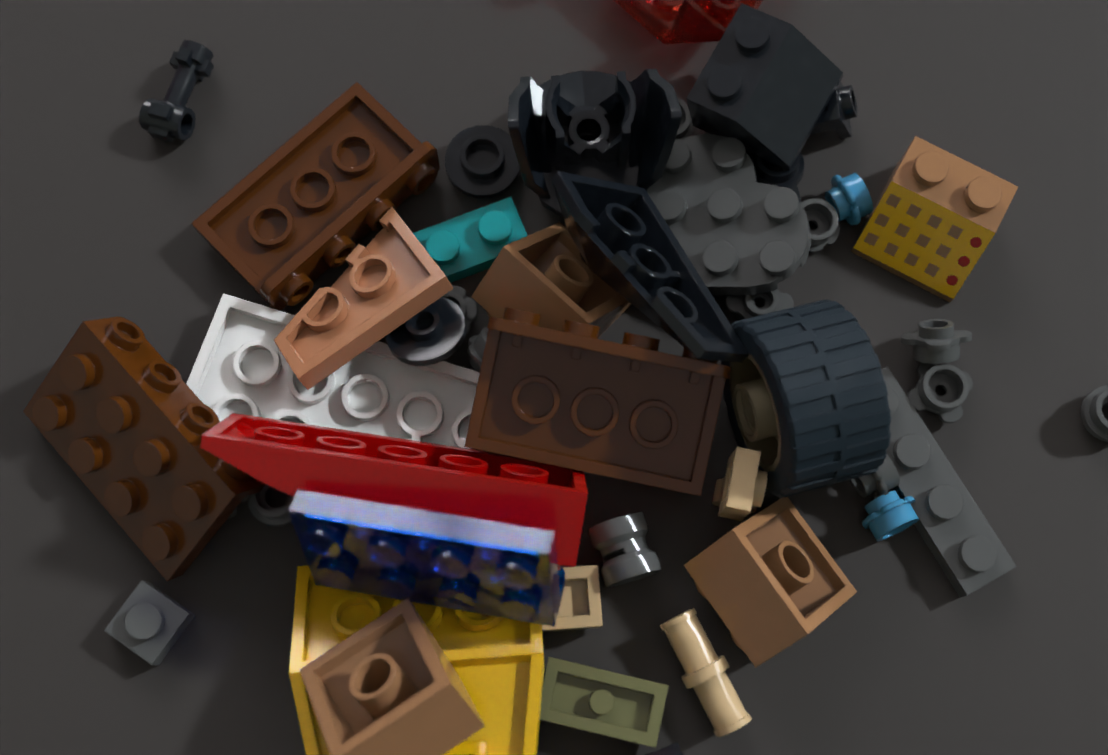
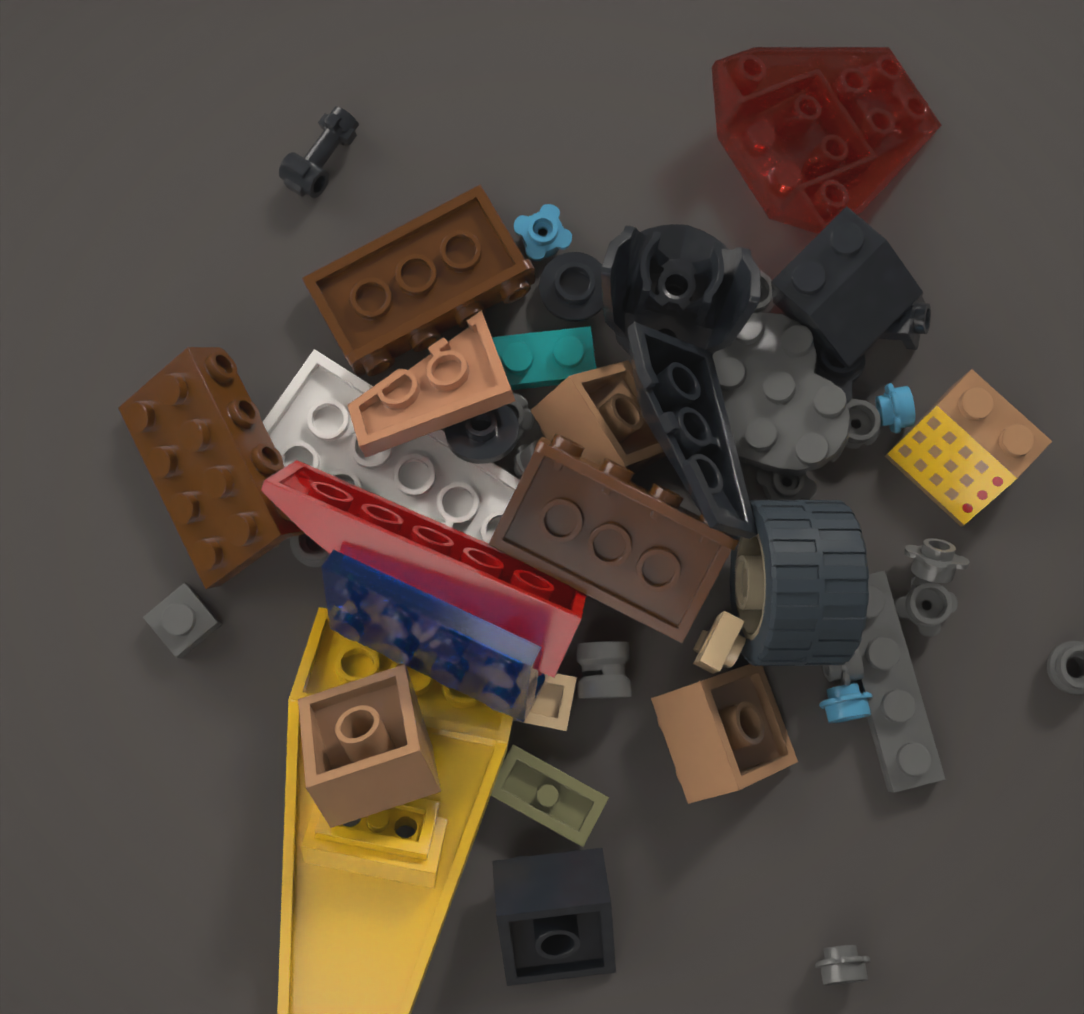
camera: 15 degrees right, 5 degrees up
tan pin [659,608,752,737] -> none
none -> dark azure plate [514,204,572,261]

